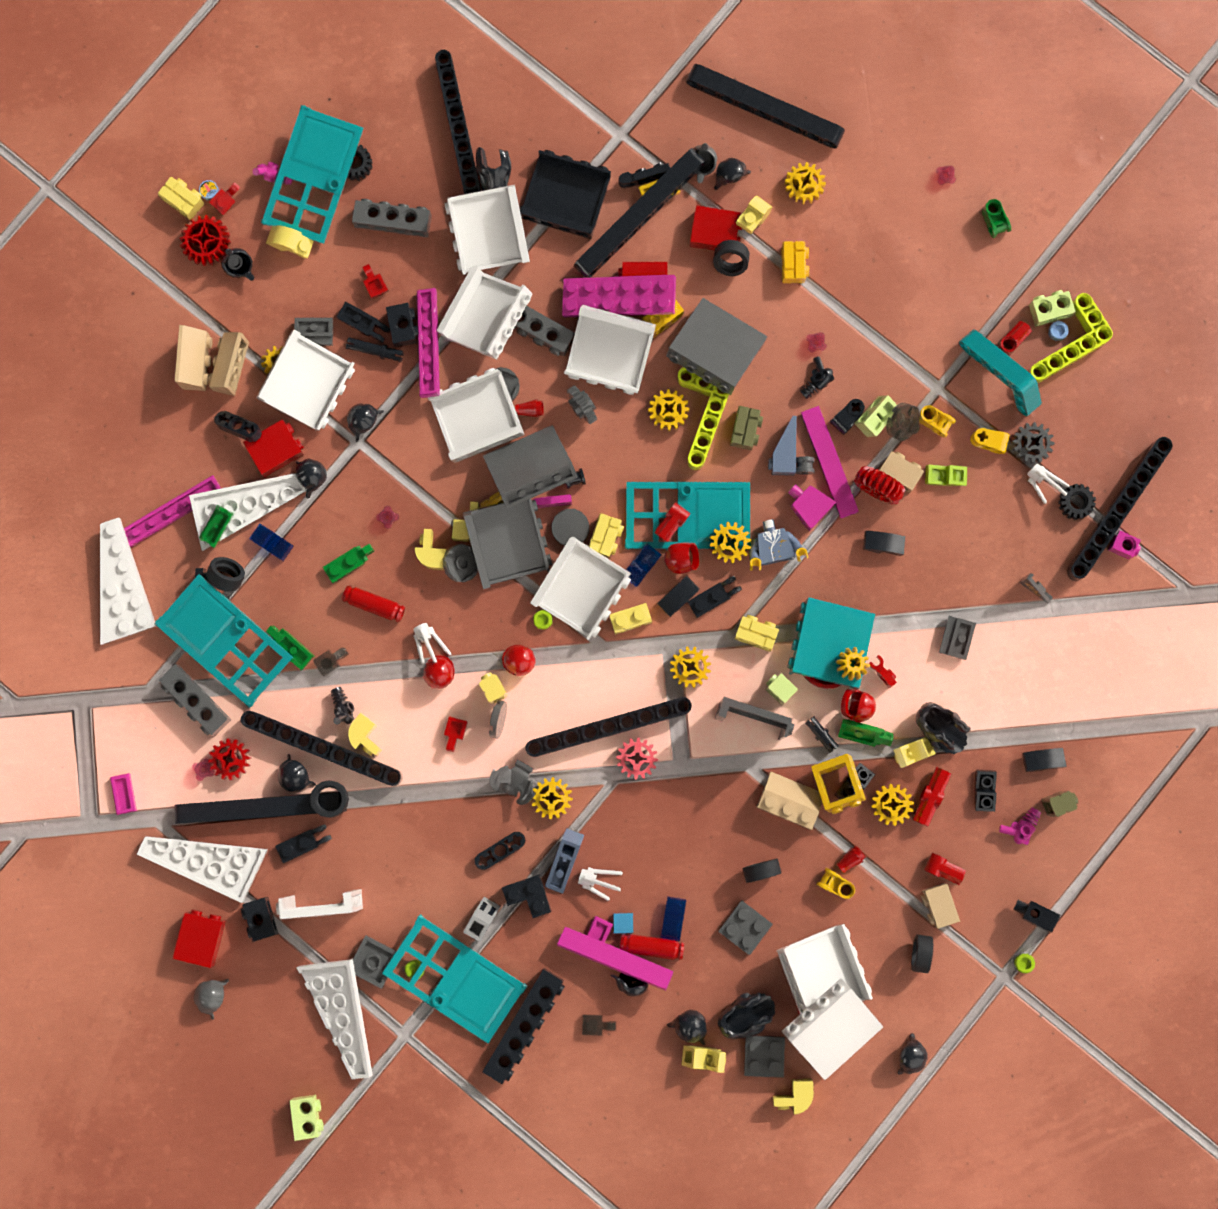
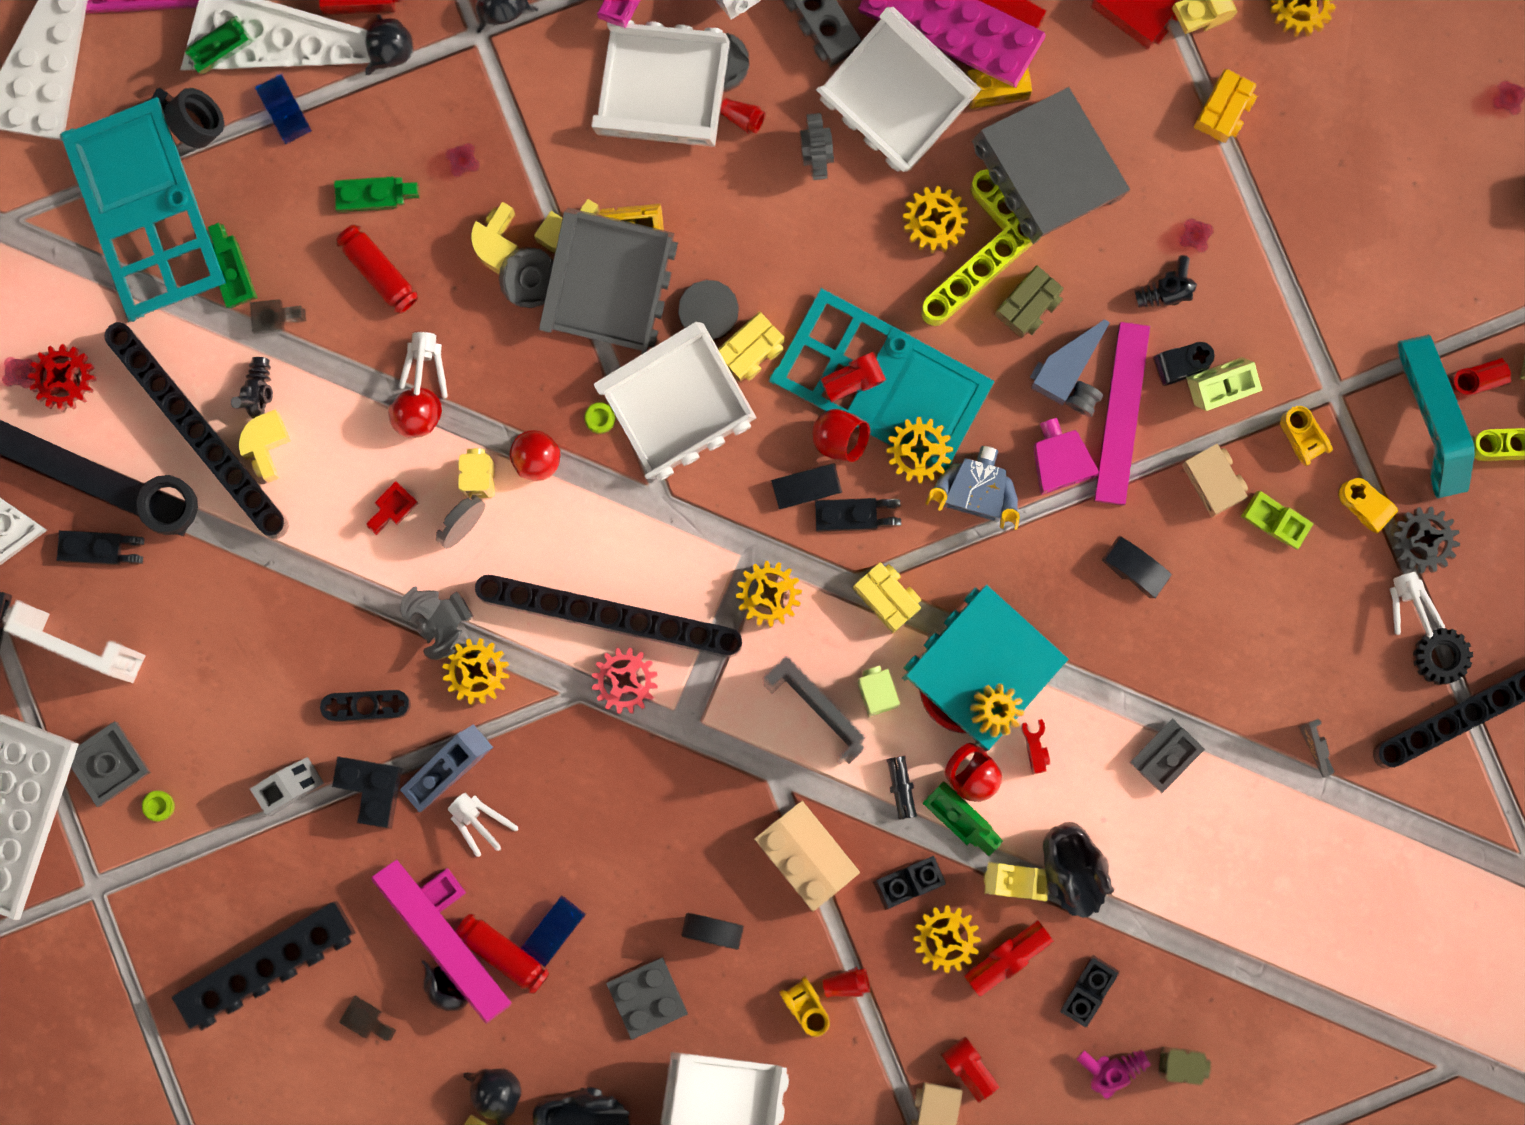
camera: 25 degrees right, 0 degrees up
dark grey brick [159,664,232,736] -> none
black hair [277,754,316,792] -> none
teal door [382,914,527,1043] -> none
dark grey panel [483,425,578,509] -> none
dark pink tile [533,494,572,508] -> none
black bush [566,468,586,489] -> none
light yellow brick [609,603,652,635] -> none
dark azure tile [614,913,633,933] -> none
clear blue slope [626,543,662,587] -> none
black tyre [713,240,750,276] -> none
yellow window [811,753,866,814] -> none
red gear [854,466,905,505] -> none
clear smoke plate [886,402,920,441] -> none
black slope [1022,748,1067,772] -> none
dark pink brick [1108,530,1141,560] -> none

